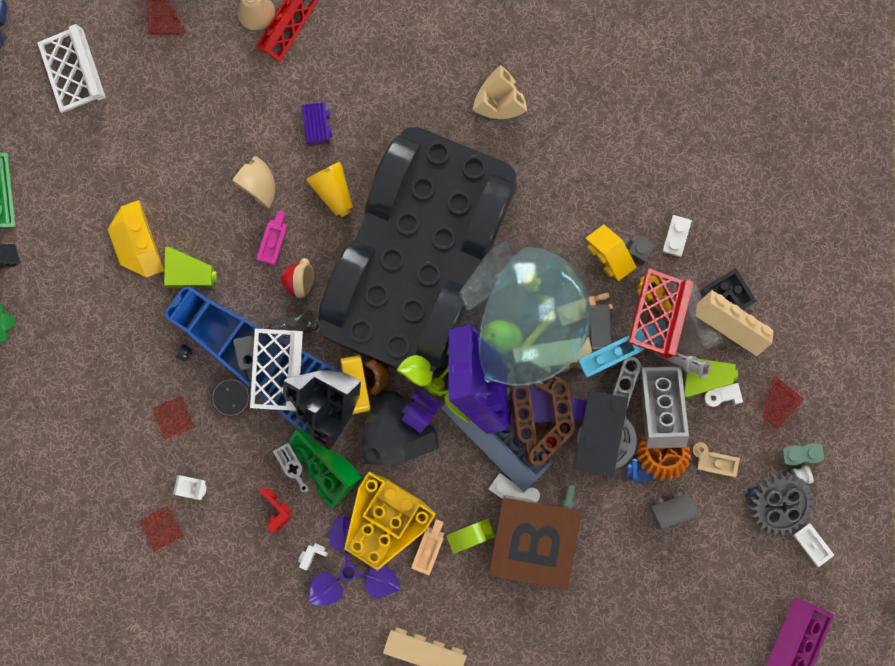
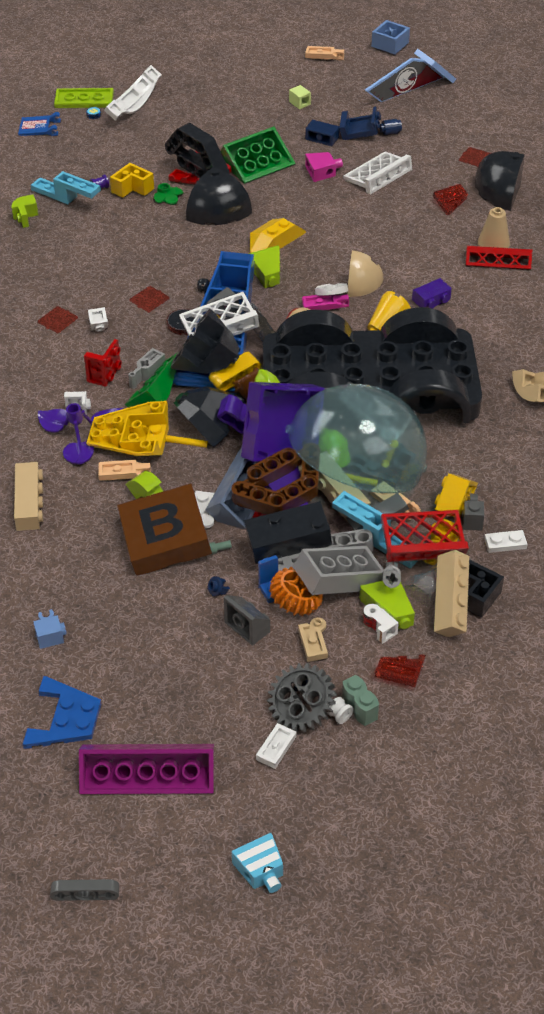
camera: 65 degrees right, 35 degrees down
none -> yellow bar [166,435,208,448]
none -> black brick [186,167,252,225]
none -> dark blue plate [208,576,230,596]
none -> dark pink torso [305,152,343,182]
none -> white tile [315,283,348,295]

